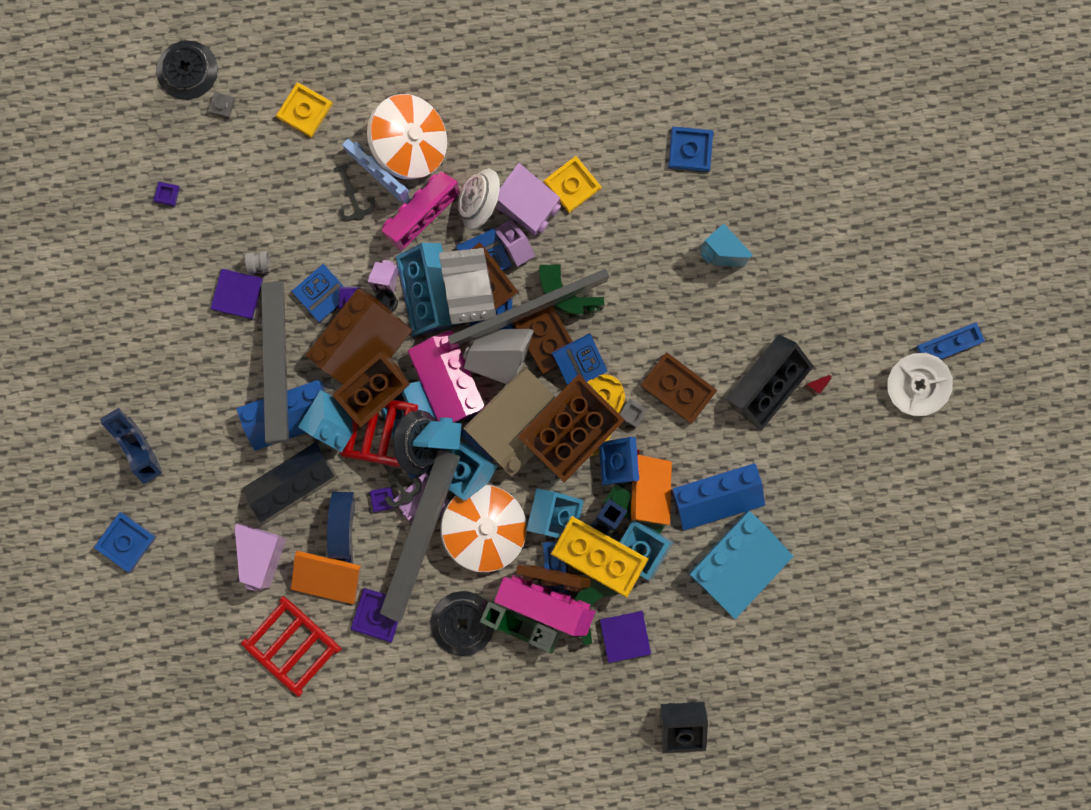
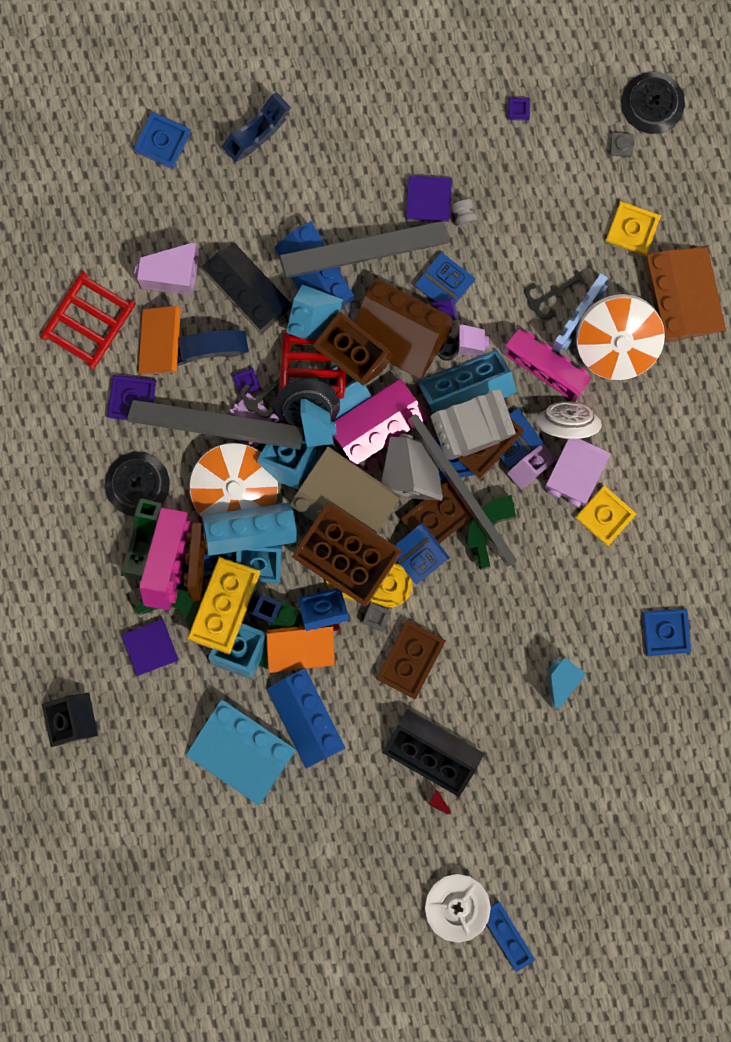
camera: 80 degrees right, 0 degrees up
none -> dark azure slope [202,503,296,556]
none -> dark orange slope [644,247,726,343]

